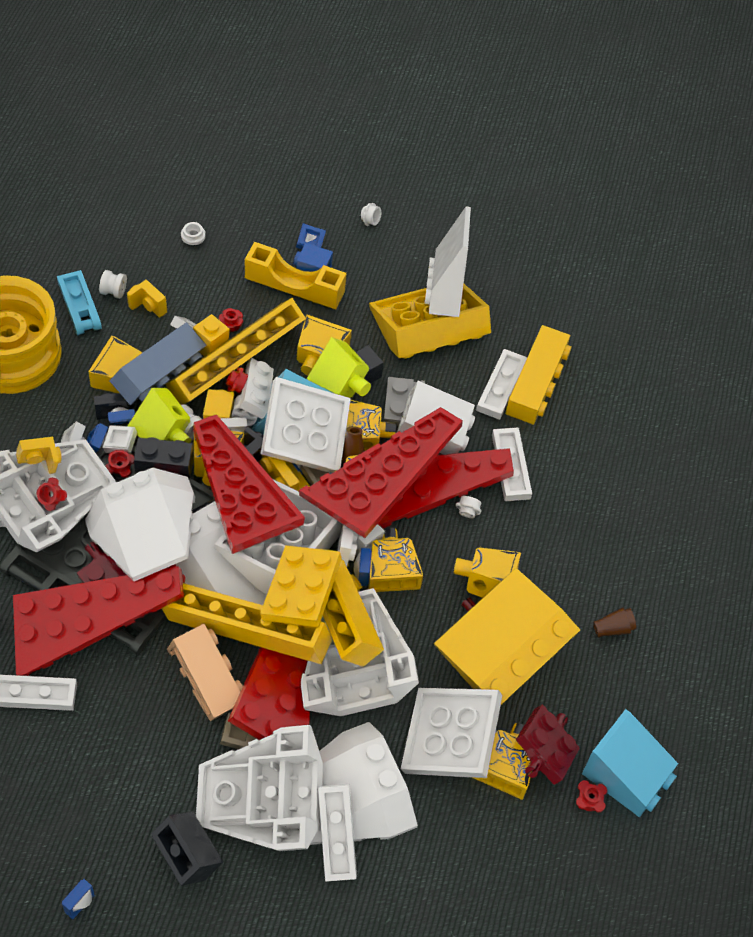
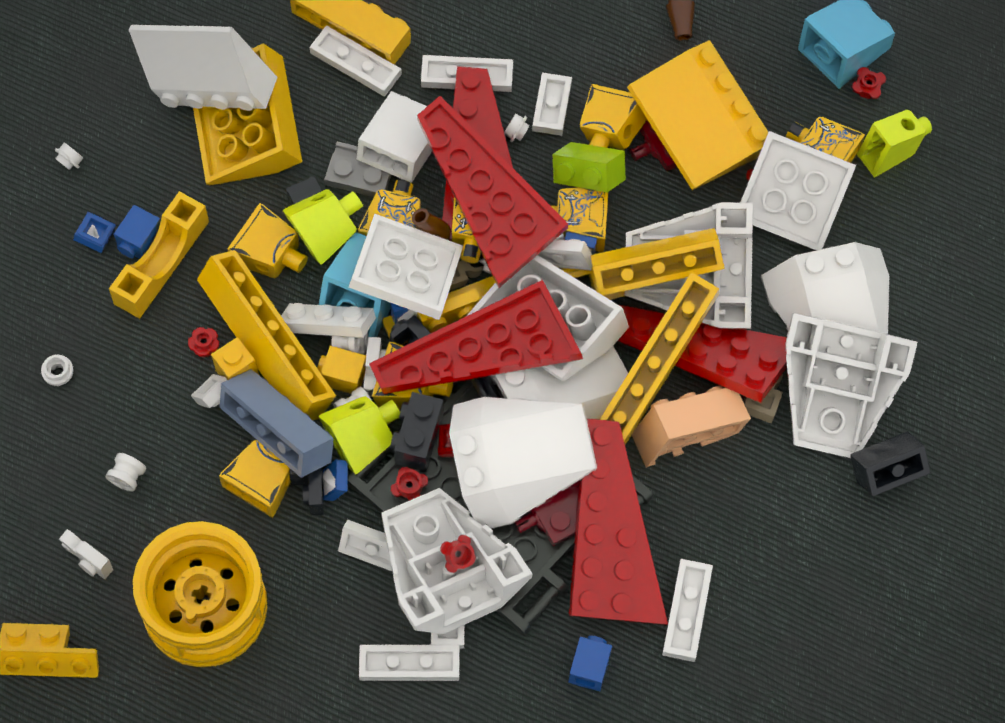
camera: 75 degrees left, 10 degrees up
yellow bracket [16,437,62,474] -> none
medium azure plate [57,270,102,335] -> none
blue tile [62,879,95,919] -> none
blue tile [86,423,108,453] -> none
white tile [103,426,137,454] -> none
yellow bracket [127,280,167,318] -> none
red plate [226,368,248,393] -> none
yellow plate [260,545,342,628] -> none
white plate [318,784,357,881] -> none
dark red plate [516,704,580,785] -> none
none -> white plate [59,529,113,579]
none -> white plate [532,73,572,136]
none -> lime brick [552,142,626,193]
none -> neon yellow torso [857,110,932,178]

